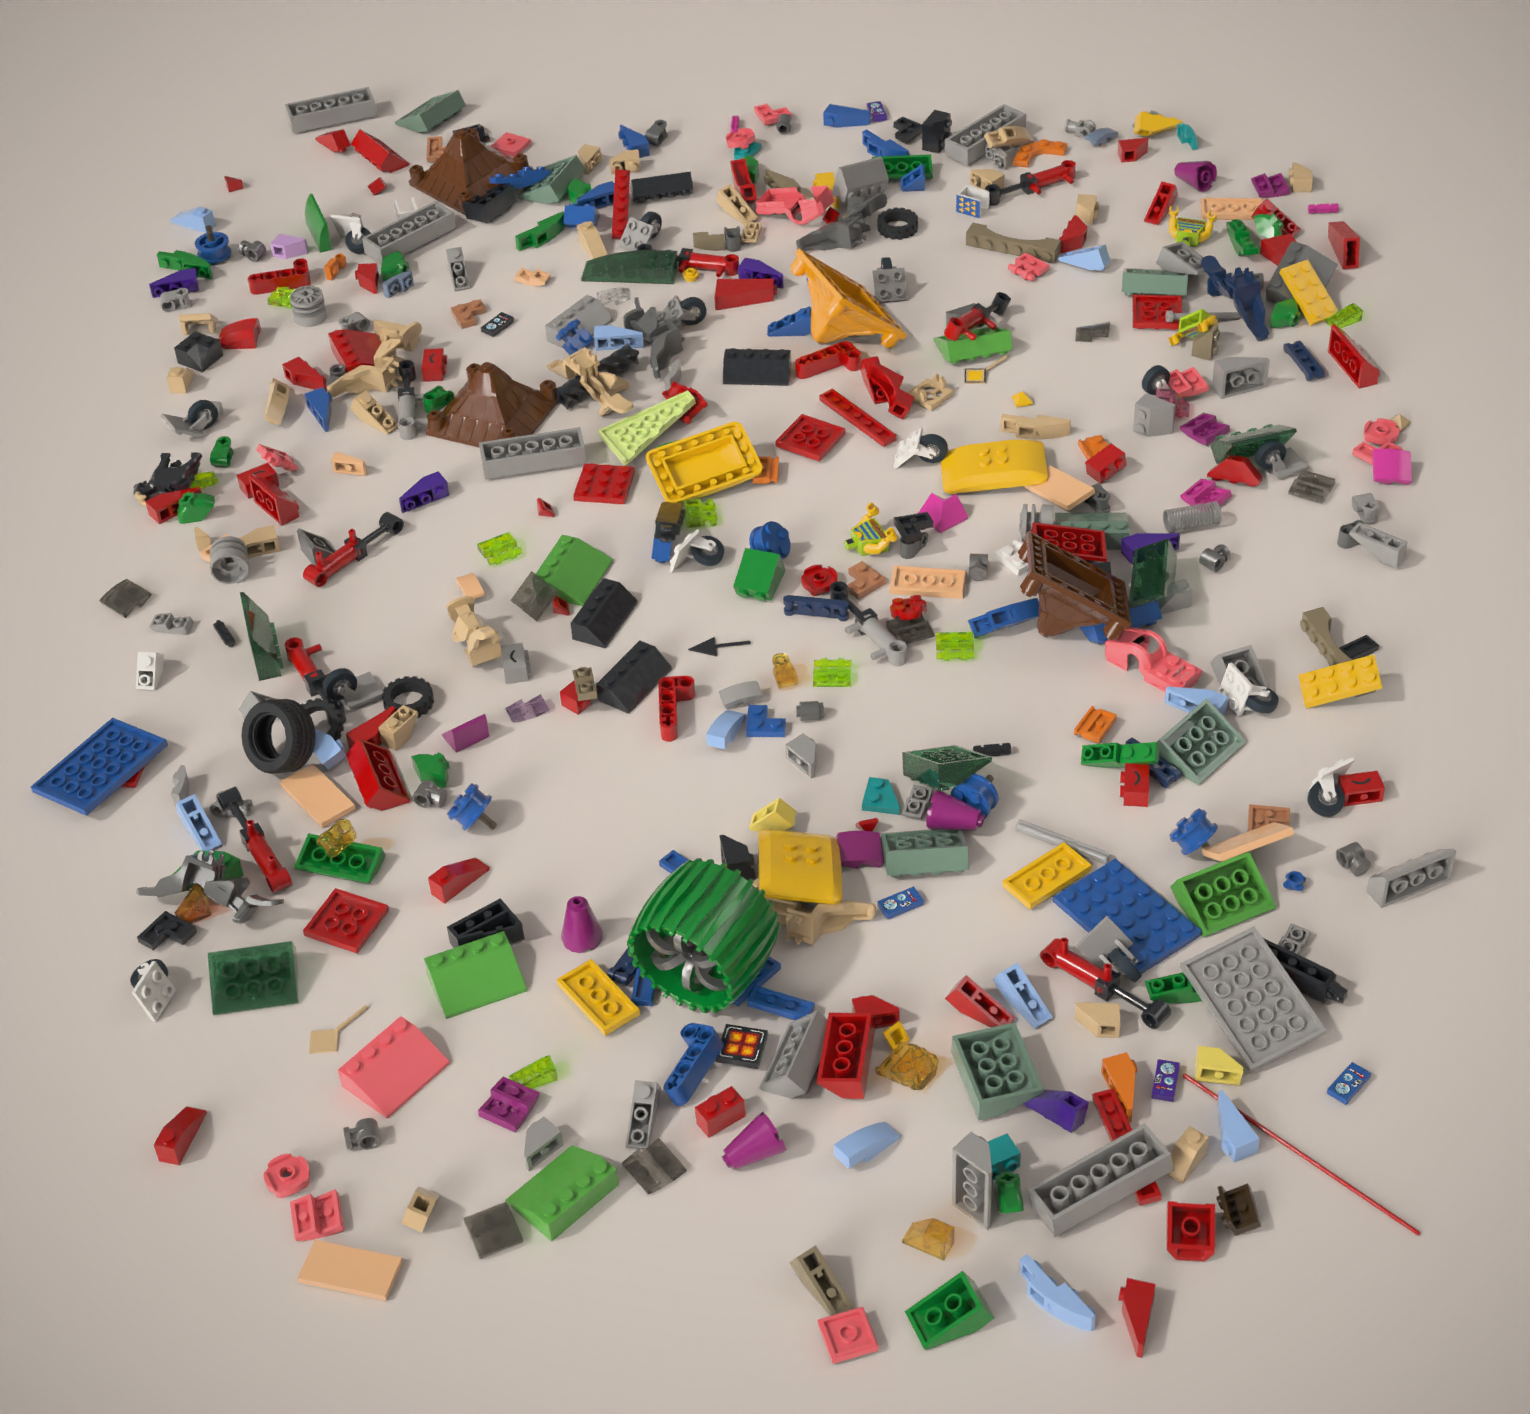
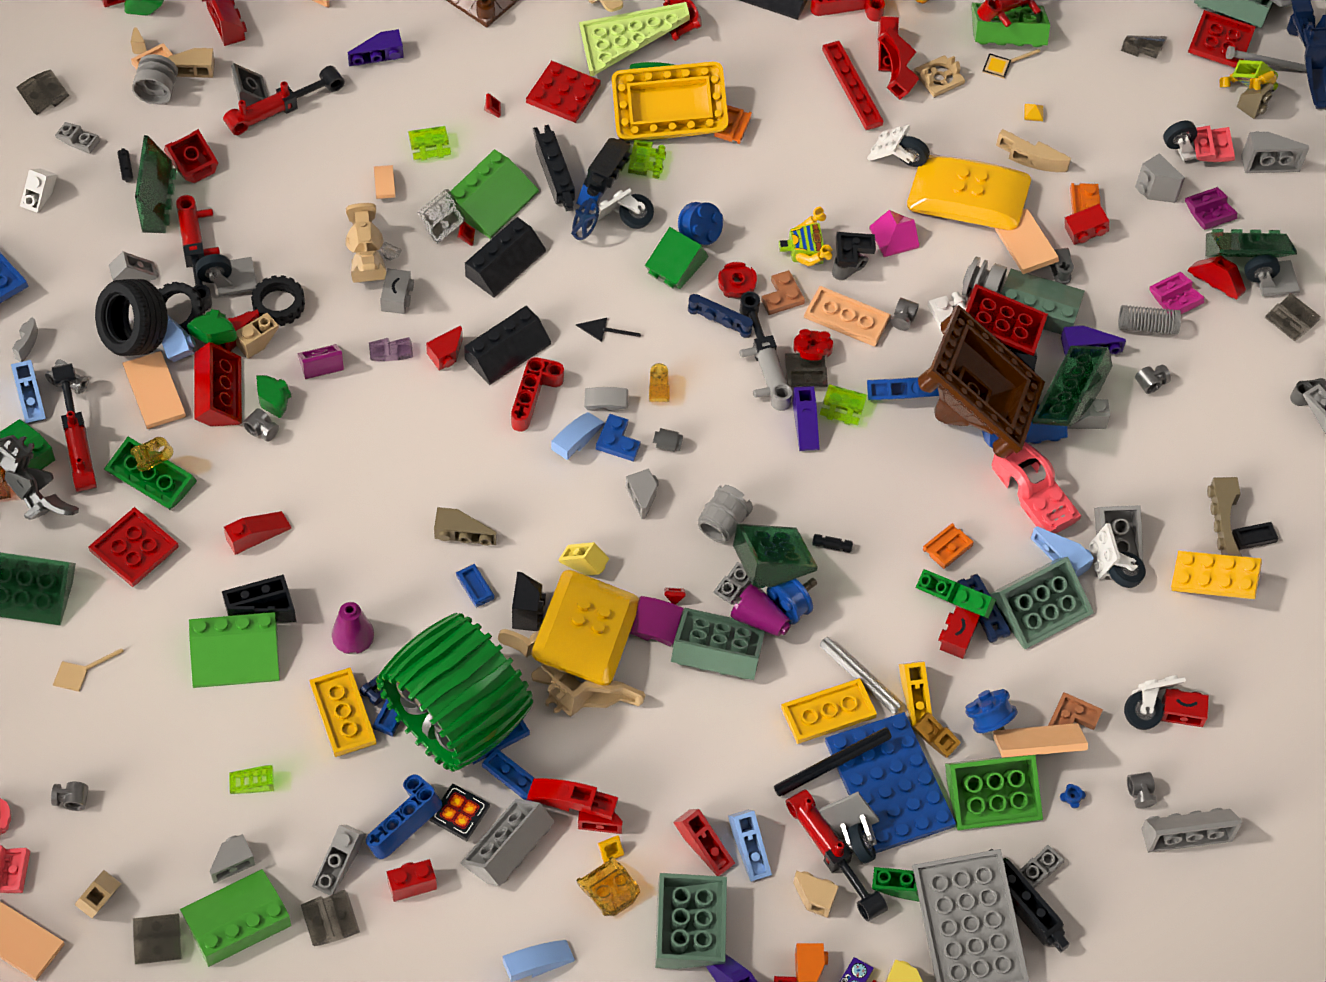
camera: 10 degrees right, 15 degrees up
coral slope [338,1016,450,1119] -> none
blue wheel [447,783,497,831] -> none
magenta slope [478,1077,540,1133] -> none
light grey brick [479,427,587,479] -> none
dark tan slope [572,667,597,701] -> none
magenta cone [721,1112,787,1169] -> none
red plate [775,414,846,462] -> none
clear neon green plate [813,658,852,687] -> none
red slope [817,1013,875,1099] -> none
teal wing [862,777,900,815] -> none
blue tile [877,886,924,920] -> none
clear pink slope [1156,388,1190,417] -> none
none -> red slope [164,129,219,183]
none -> green piece [187,309,237,345]
none -> dark tan slope [434,507,497,546]
none -> red slope [527,778,618,820]
none -> black hinge [533,124,575,212]
none -> dark blue wheel [571,198,599,240]
none -> light grey piece [698,485,753,543]
none -> black axle [774,727,892,797]
none -> dark purple slope [792,386,819,451]
none -> yellow slope [899,661,932,727]
none -> pearl gold slope [912,712,961,758]

